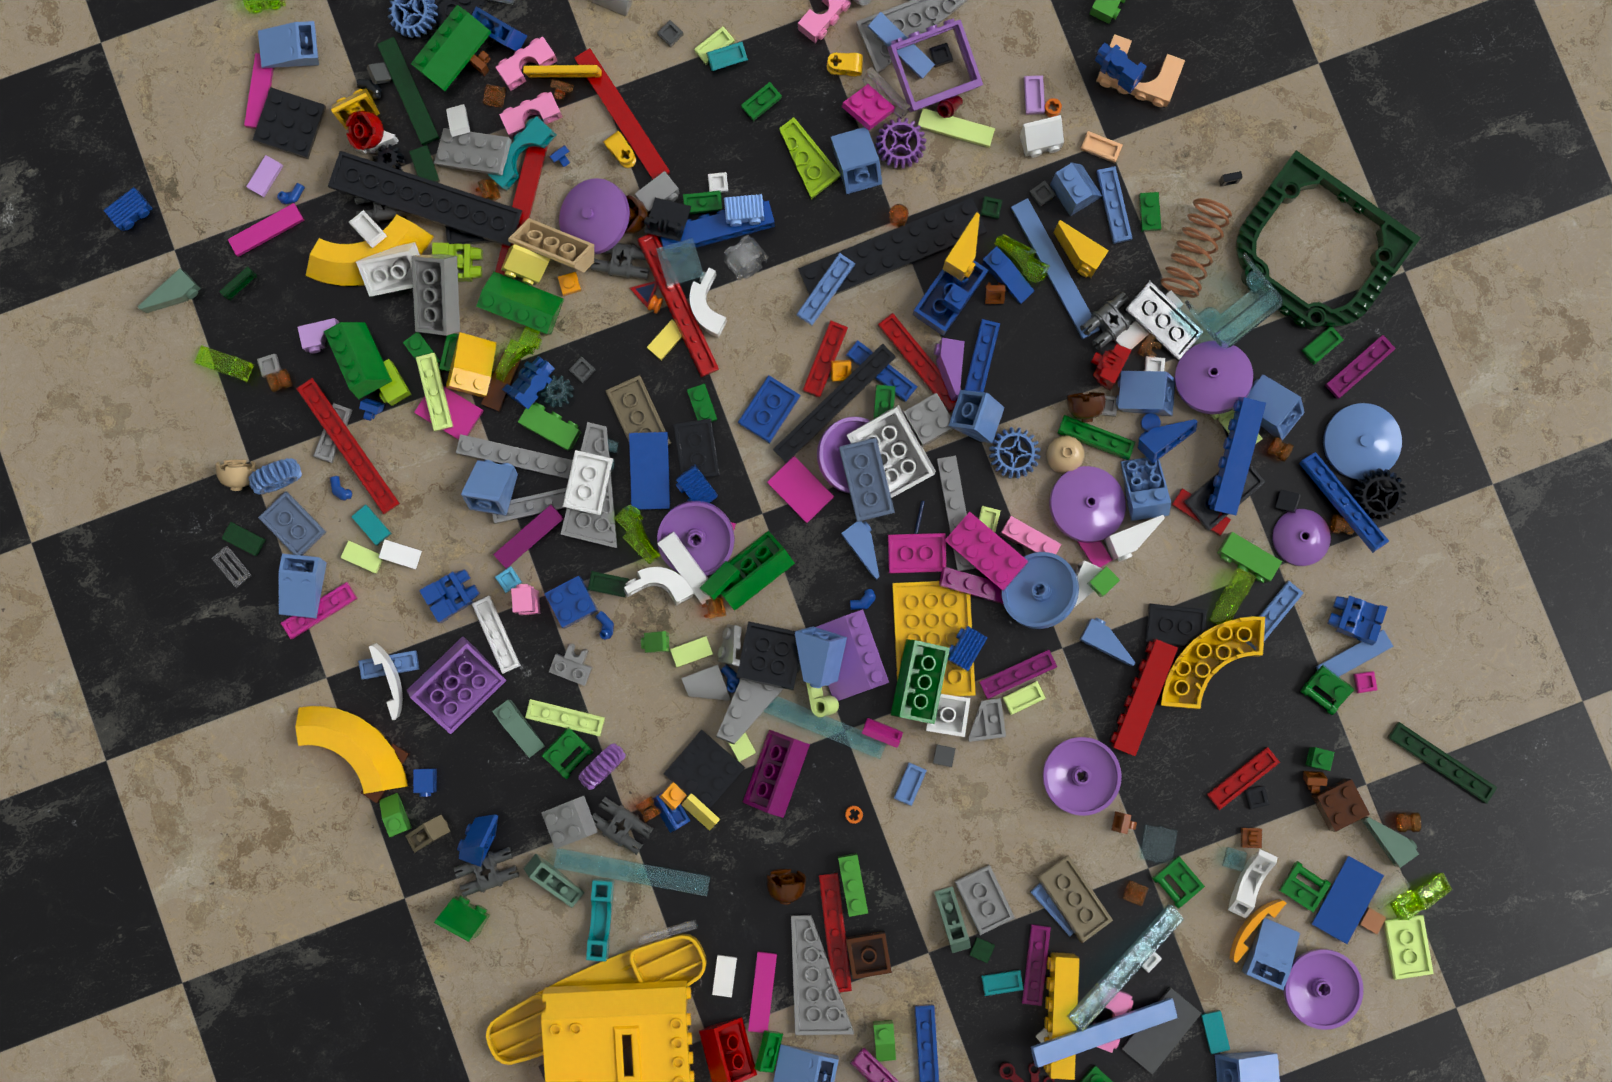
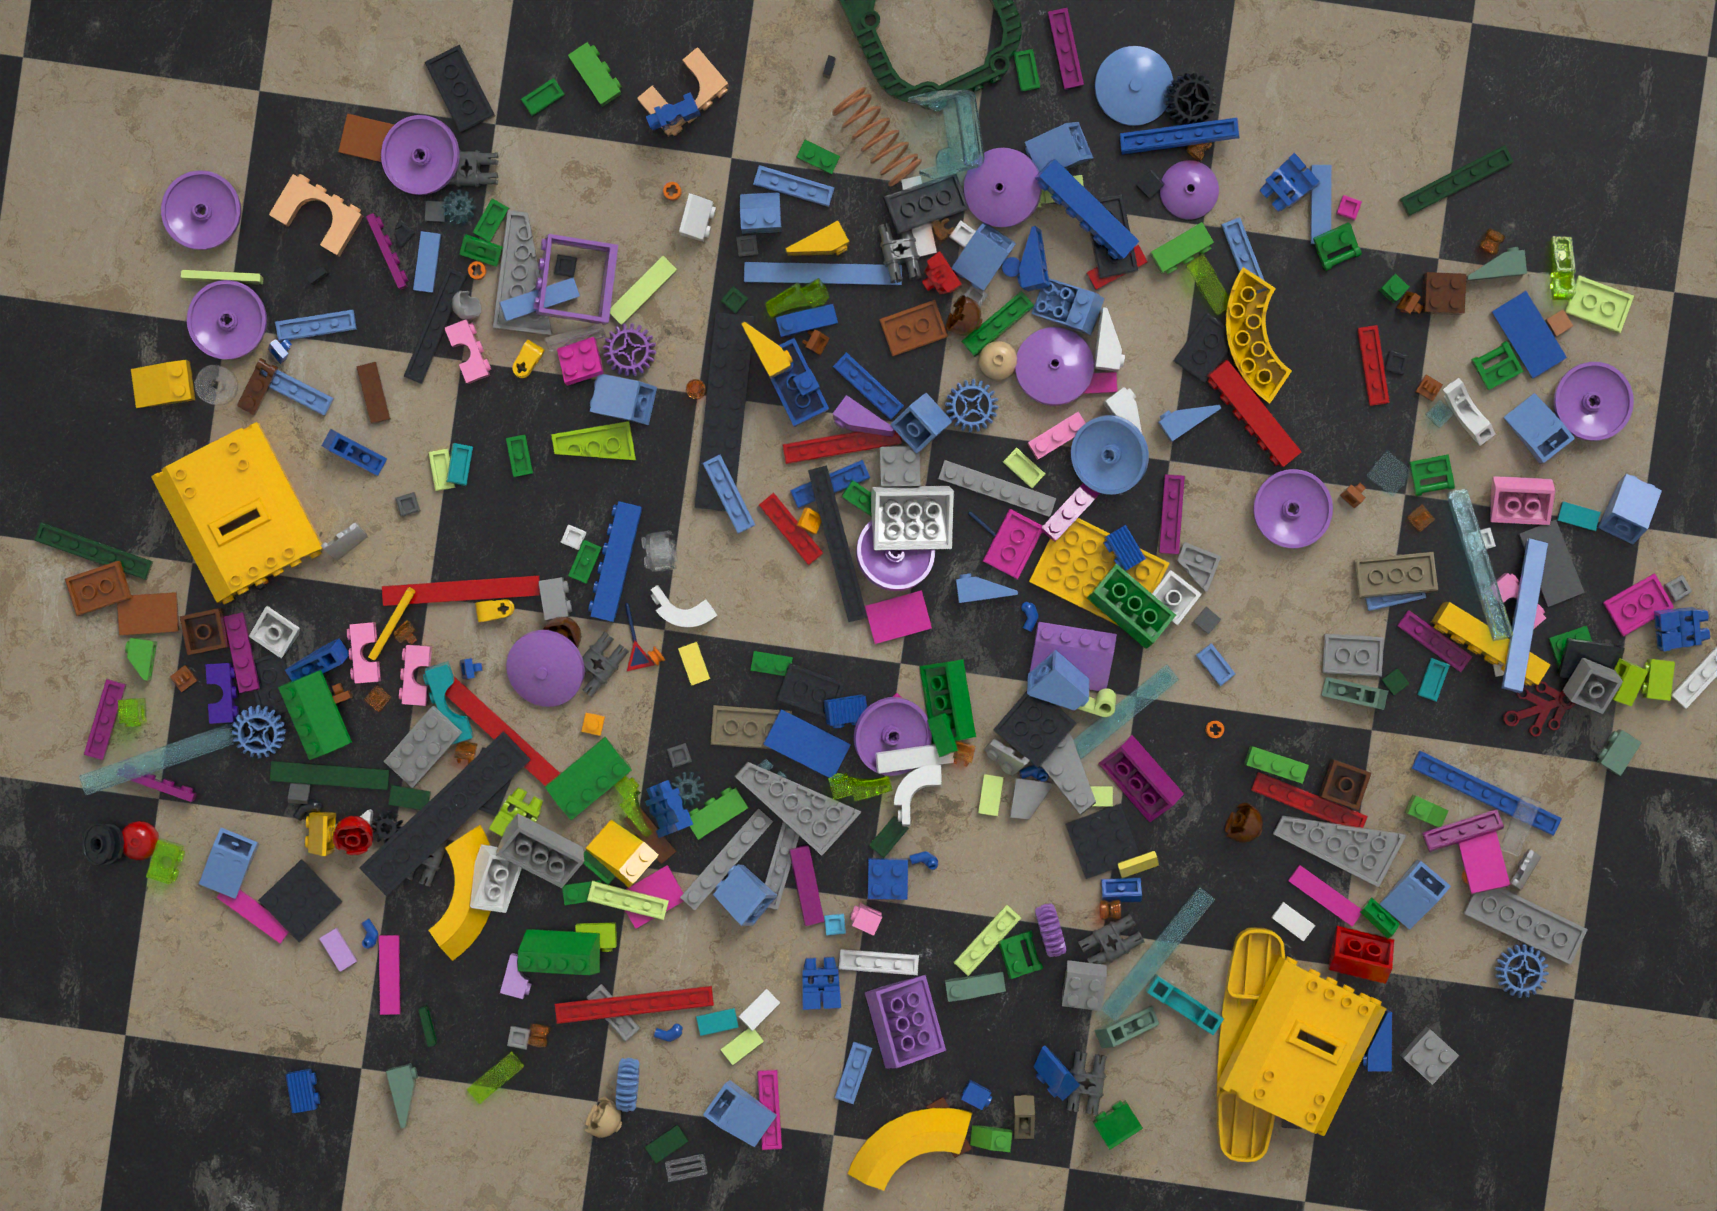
camera: 60 degrees left, 5 degrees up
sand blue tile [258,491,326,556] -> none
white tile [349,210,387,248] -> none
blue tile [359,398,385,421] -> none
white slope [369,643,403,720] -> none
white tile [446,104,470,137] -> none
light yellow slope [501,244,550,286] -> none
tan slope [508,218,594,273] -> none
light grey plate [549,644,592,686] -> none
white tile [563,450,613,515] -> none
red tile [637,234,719,377] -> none
clear tile [638,919,698,945] -> none
bright green slope [641,631,670,653] -> none
black hinge [644,197,691,242] -> none
clear light blue plate [656,238,704,286] -> none
light orange plate [659,782,687,811] -> none
light blue brick [724,194,764,227] -> none
blue tile [738,375,801,444] -> none
sand blue tile [839,438,895,522] -> none
dark pink tile [861,718,903,748] -> none
dark red cone [937,95,963,118] -> none
dark pink plate [944,512,1029,591] -> none
yellowish green tile [1002,681,1046,715] -> none
lavender tile [1024,75,1045,115] -> none
light nougat tile [1080,131,1123,163] -> none
bright green panel [1087,566,1120,598] -> none
light orange slope [1230,899,1287,963] -> none
clear orange wheel [1267,436,1294,462] -> none
none -> dark orange tile [879,300,948,357]
none -> bright pink slope [1490,476,1555,525]

